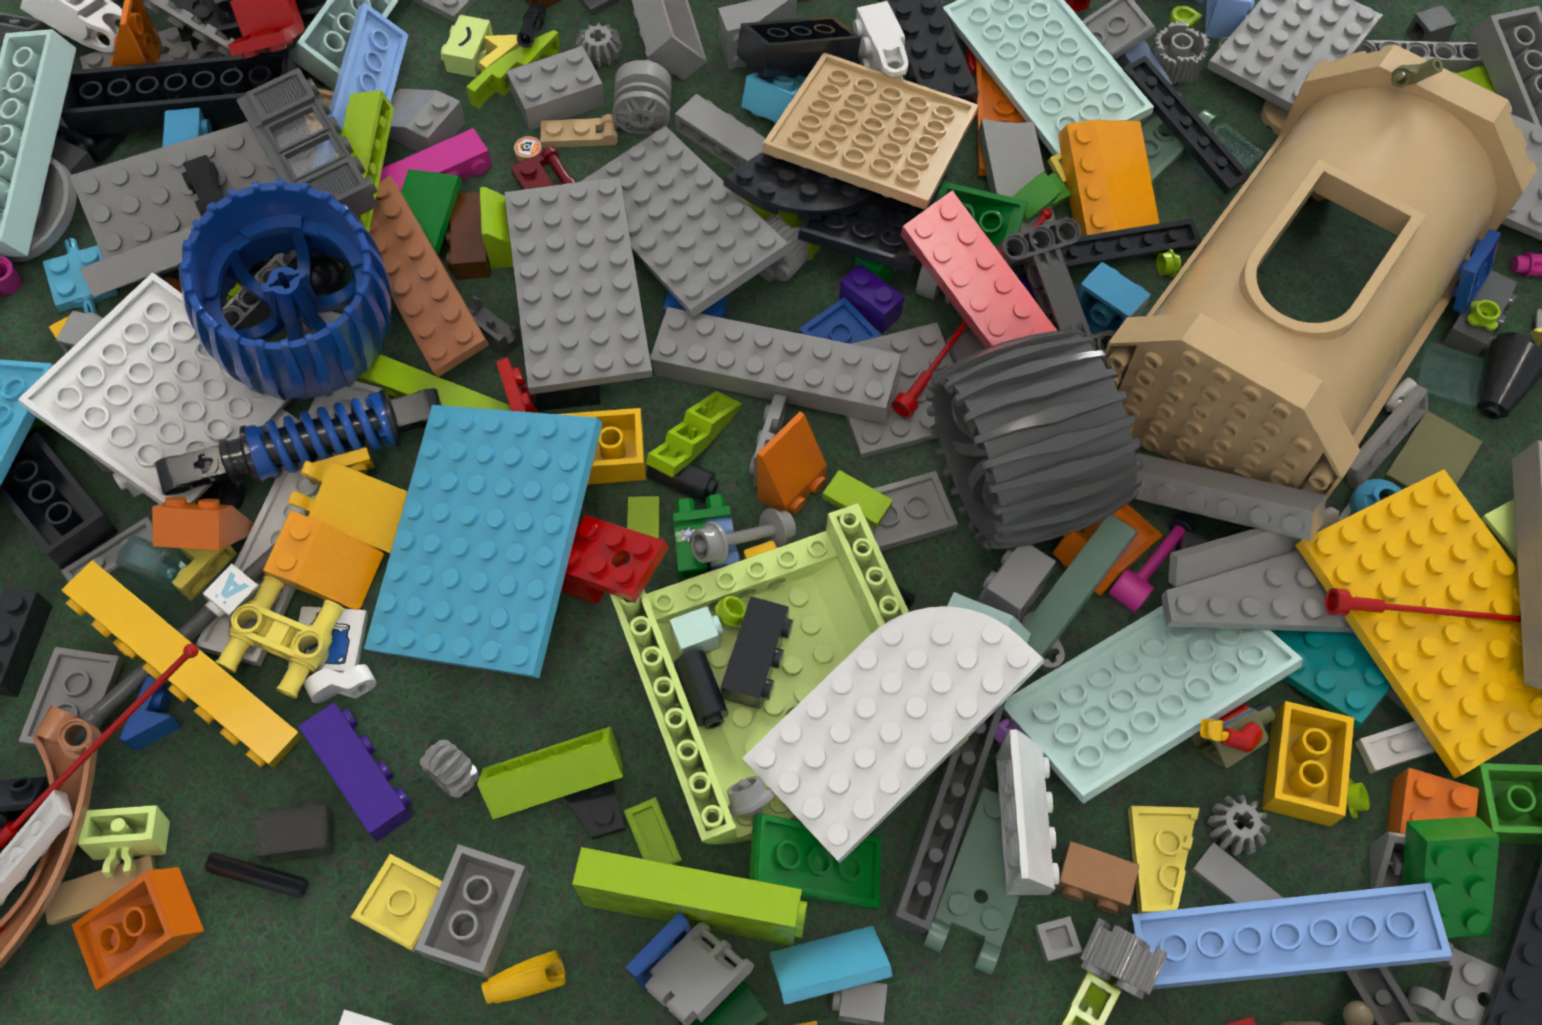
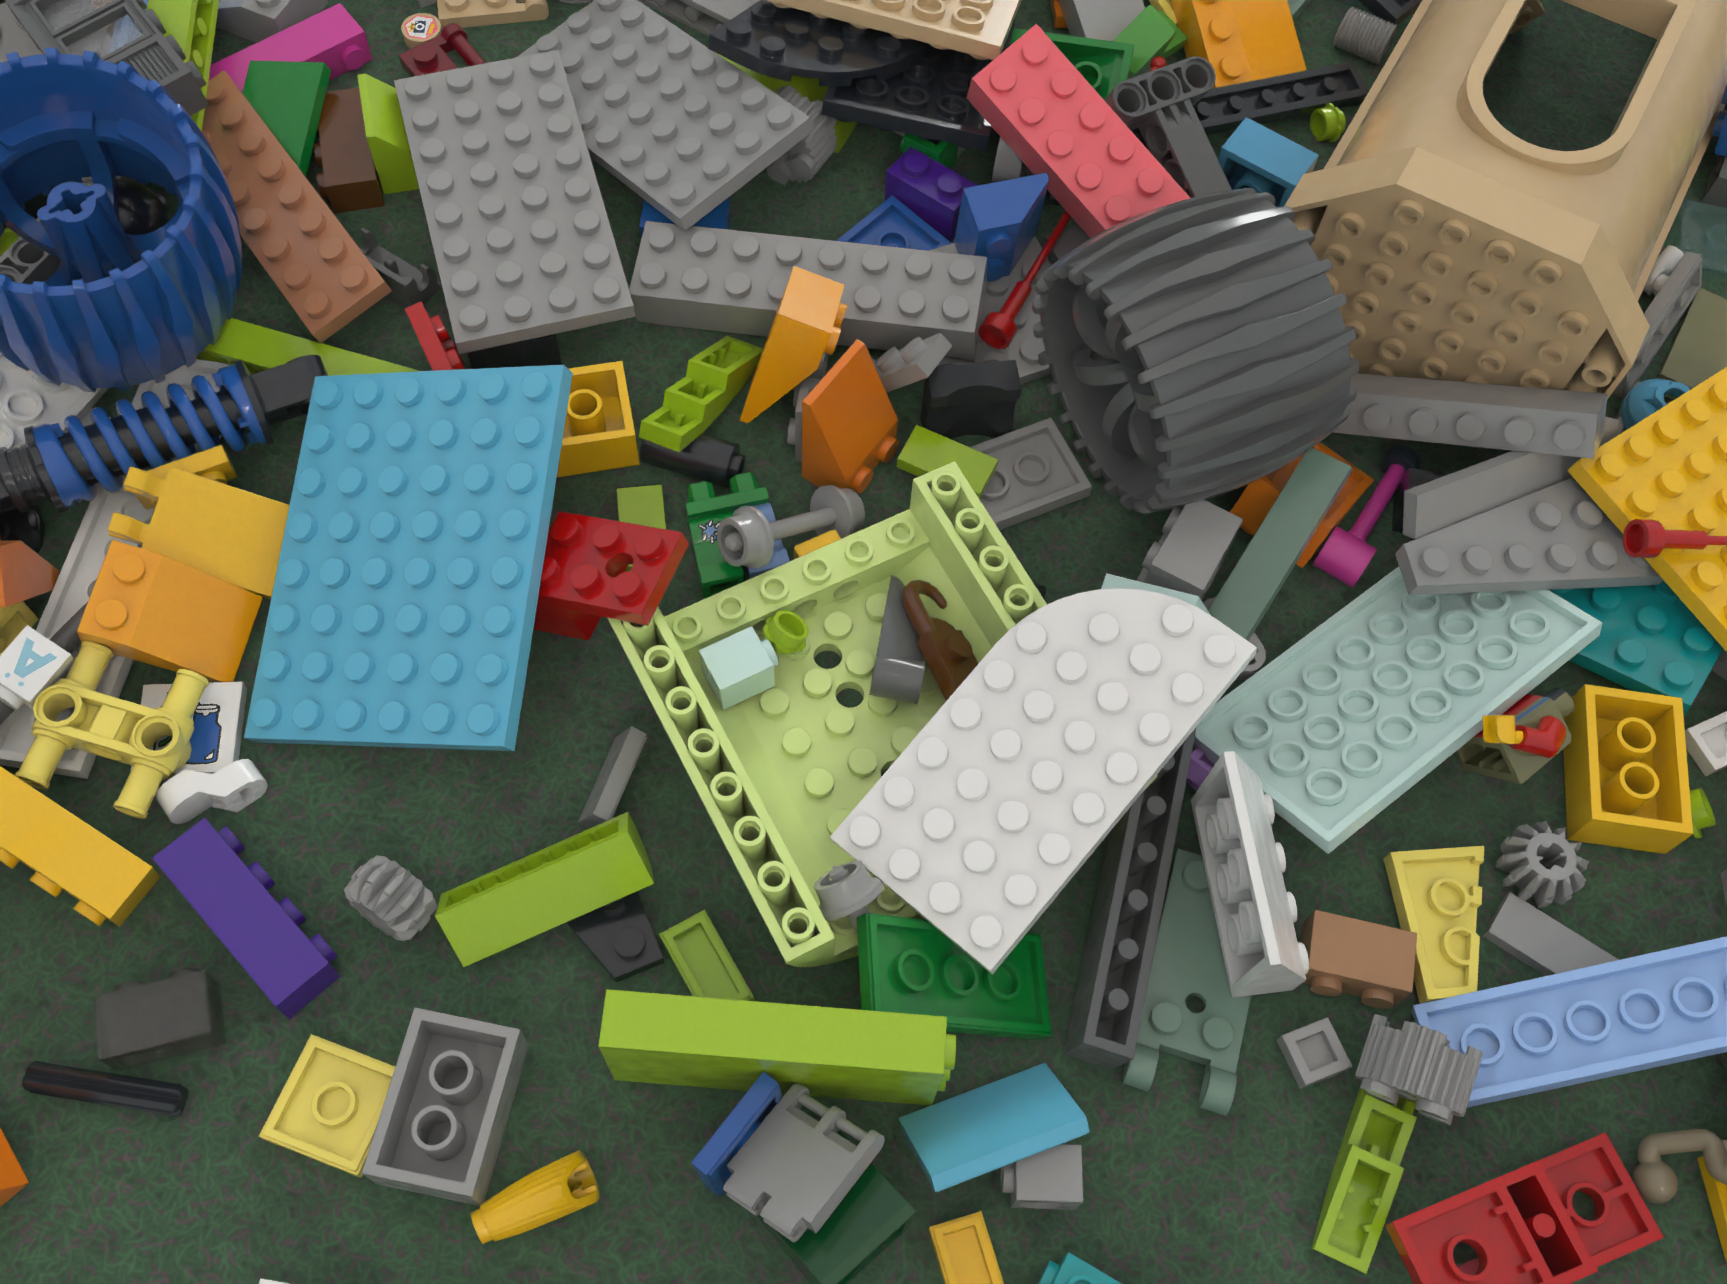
camera: 10 degrees left, 0 degrees up
black brick [674,650,729,729] -> none
black brick [721,596,794,709] -> none
none -> light grey tile [578,726,647,829]
none -> light orange slope [739,266,847,424]
none -> dark grey piece [869,575,926,704]
none -> light grey plate [871,333,952,393]
none -> reddish brown plate [902,580,979,701]
none -> black brick [920,360,1022,439]
none -> blue slope [954,173,1049,282]
none -> light grey piece [1333,6,1397,65]

